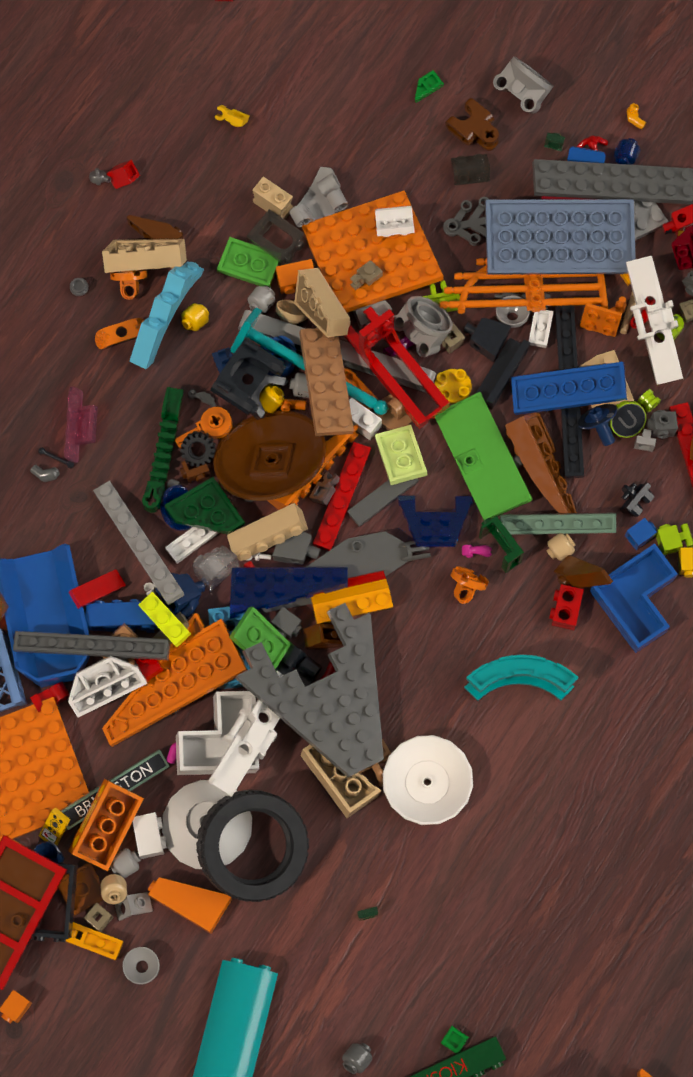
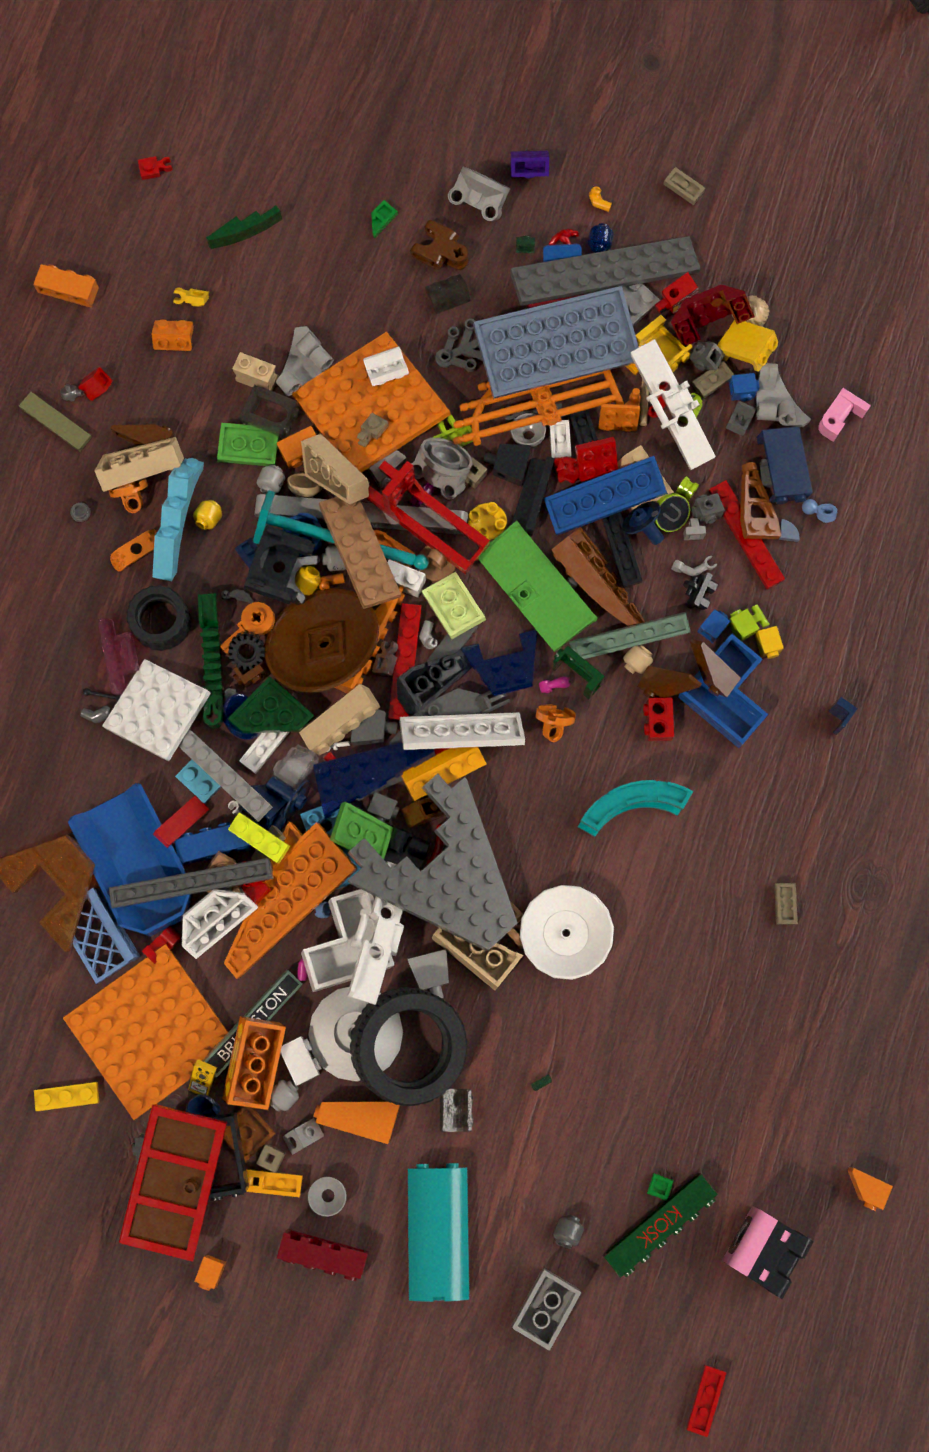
camera: 15 degrees left, 5 degrees up
tan head [101,874,127,904] -> none
none -> olive tile [19,392,92,452]
none -> orange brick [33,264,99,308]
none -> white plate [102,659,211,762]
none -> black tyre [126,585,191,651]
none -> orange bracket [152,320,194,351]
none -> medium azure plate [175,759,221,804]
none -> dark green slope [206,205,282,249]
none -> dark blue piece [266,776,311,819]
none -> dark red wedge [277,1229,369,1281]
none -> medium blue hinge [314,902,331,918]
none -> black wedge [397,651,472,714]
none -> white plate [400,713,525,750]
none -> light grey torso [408,949,449,998]
none -> light grey arm [419,620,437,649]
none -> clear smoke bracket [440,1089,474,1132]
none -> dark purple brick [510,151,549,178]
none -> red piece [553,456,579,483]
none -> red plate [575,437,618,482]
none -> yellow panel [635,315,693,372]
none -> light grey arm [671,556,717,577]
none -> slope [690,639,741,697]
none -> dark tan plate [774,883,798,925]

